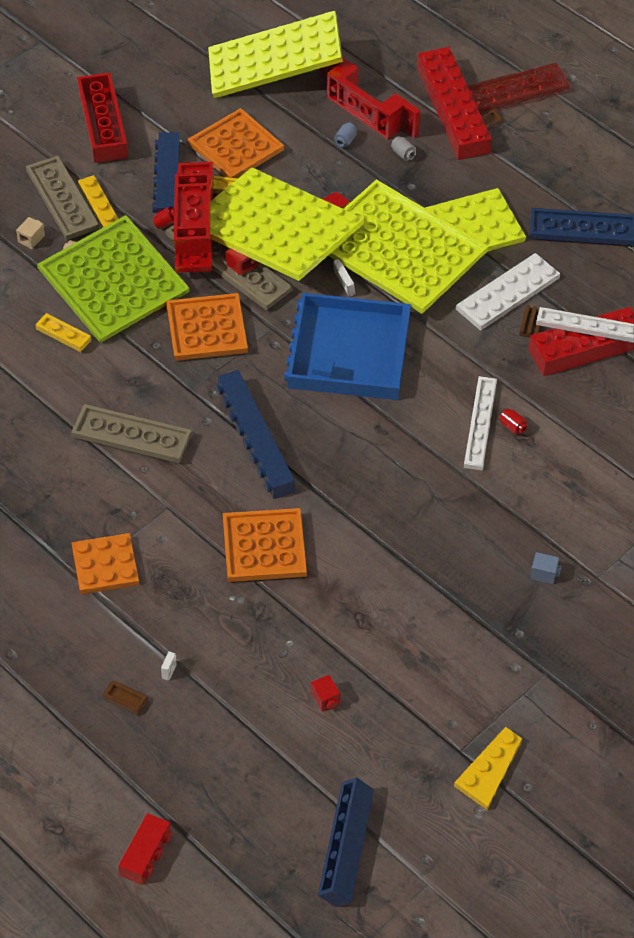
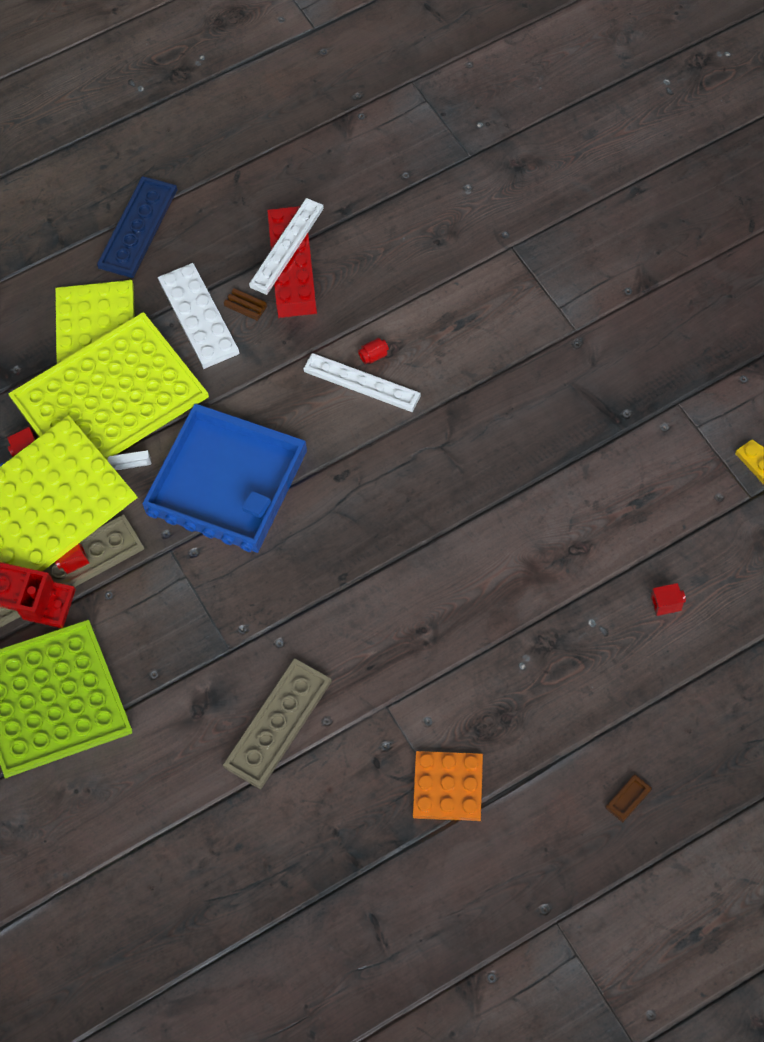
camera: 70 degrees left, 10 degrees up
yellow plate [36,313,91,352] -> none
white tile [161,652,177,681] -> none
orange plate [166,293,248,361] -> none
dark blue brick [216,370,295,499] -> none
orange plate [223,508,307,582] -> none
sand blue brick [530,552,561,584] -> none

